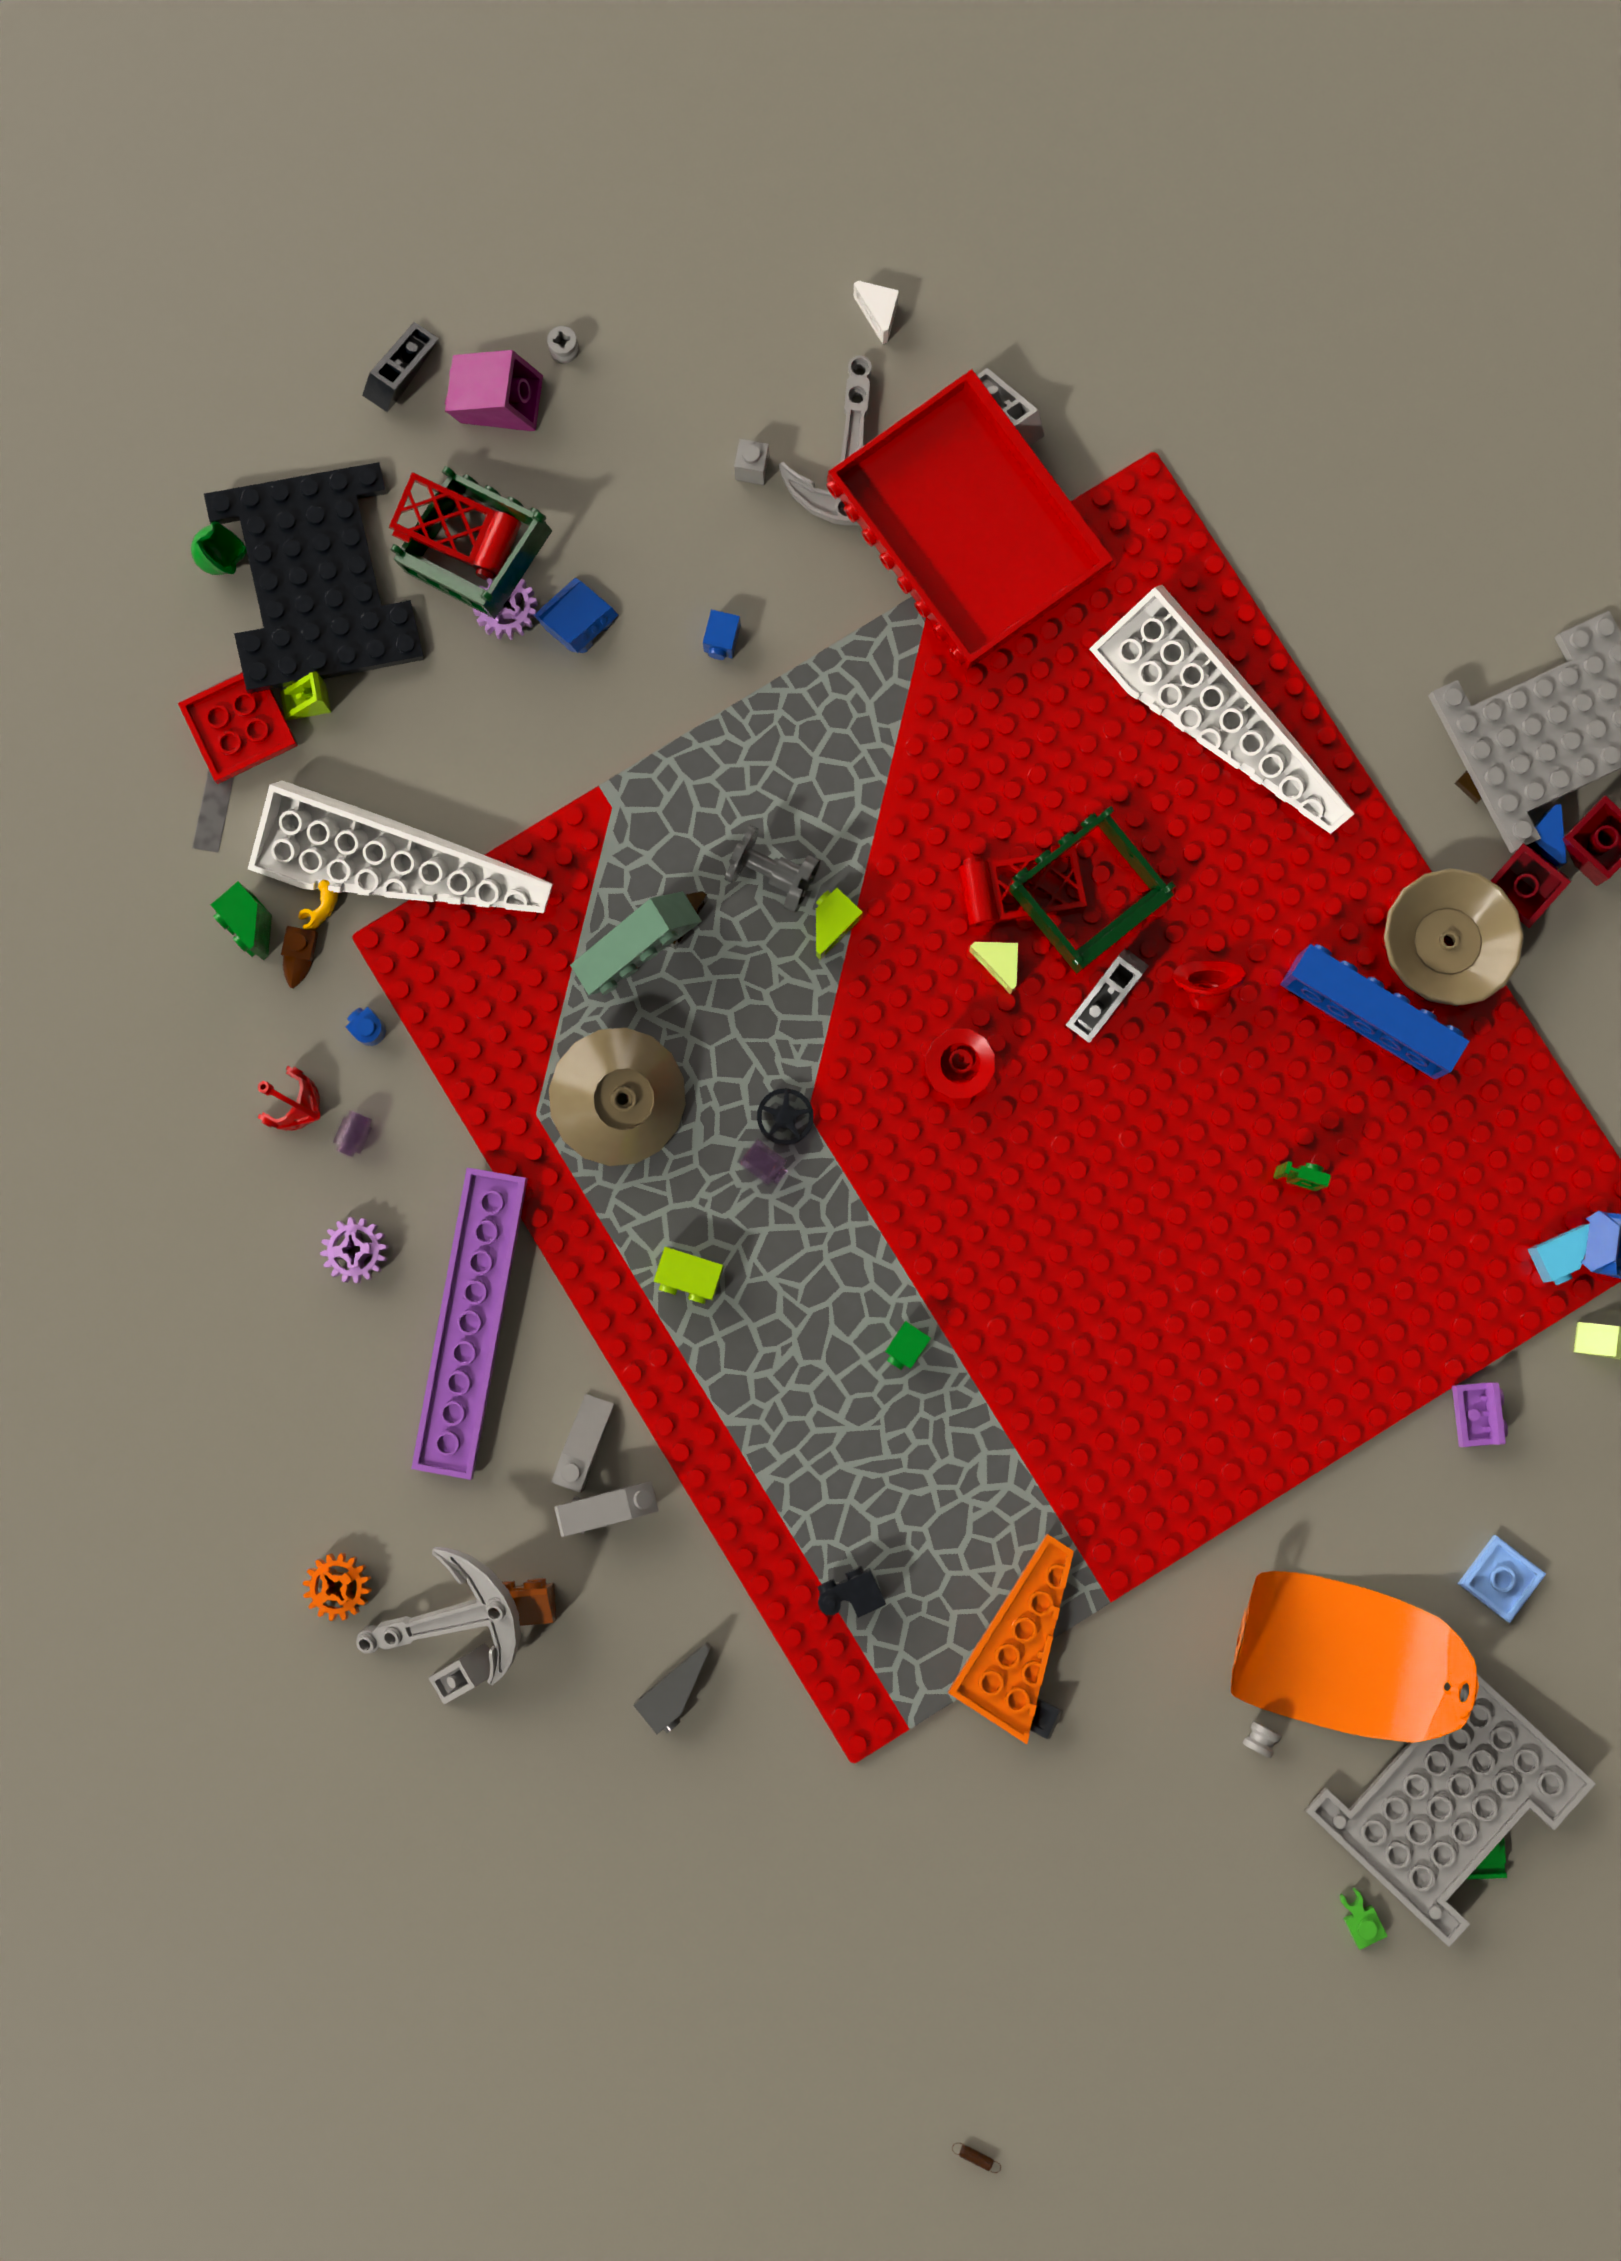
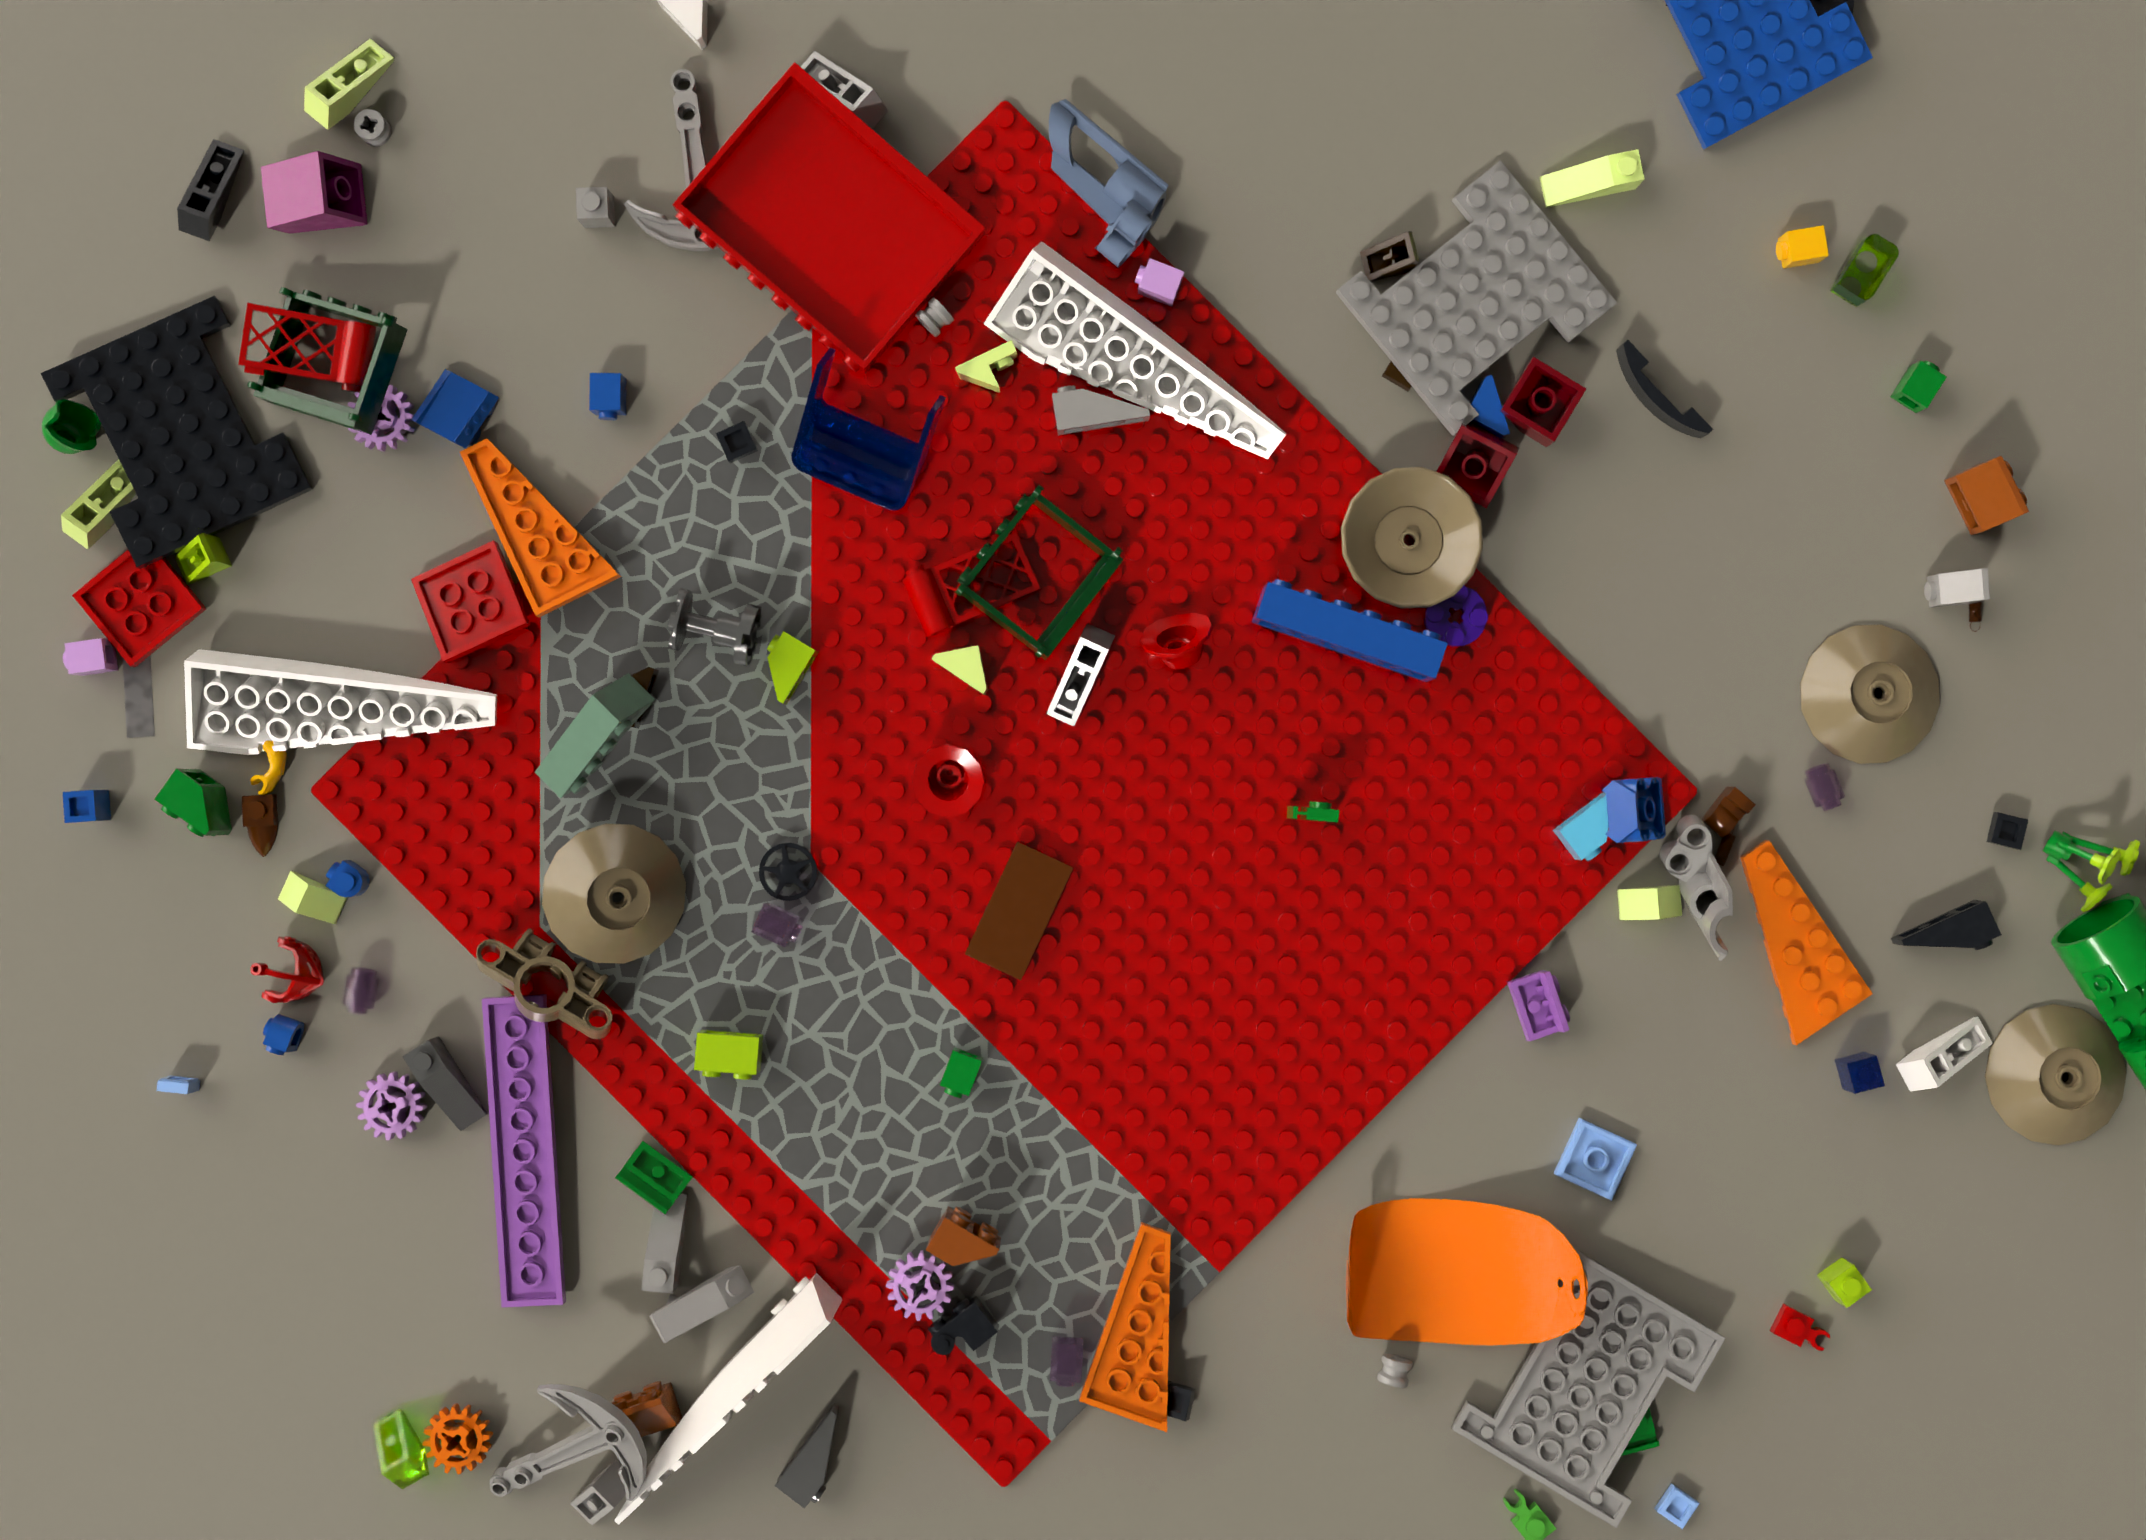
camera: 20 degrees left, 5 degrees up
none -> yellowish green slope [61,459,136,549]
none -> blue panel [62,790,111,823]
none -> lavender brick [63,638,118,676]
none -> light blue tile [157,1075,200,1094]
none -> blue plate [263,1014,304,1055]
none -> yellowish green slope [278,871,348,924]
none -> yellowish green slope [304,39,394,130]
none -> clear neon green slope [373,1408,429,1490]
none -> dark grey slope [402,1036,488,1131]
none -> red plate [411,540,530,664]
none -> orange wing [460,438,622,617]
none -> dark tan piece [476,928,612,1039]
none -> white wedge [614,1273,843,1525]
none -> green plate [615,1141,693,1215]
none -> black plate [716,421,758,463]
none -> clear blue windscreen [791,348,946,510]
none -> lavender gear [886,1250,954,1321]
none -> light grey wheel [915,297,954,337]
none -> dark orange slope [926,1206,1001,1266]
none -> yellowish green slope [955,340,1017,393]
none -> reddish brown tile [965,841,1073,980]
none -> sand blue panel [1049,99,1169,268]
none -> clear purple brick [1050,1336,1083,1387]
none -> light grey slope [1052,386,1150,435]
none -> lavender brick [1134,258,1184,307]
none -> dark brown slope [1360,231,1419,282]
none -> dark purple plate [1424,586,1488,647]
none -> light blue tile [1654,1483,1700,1529]

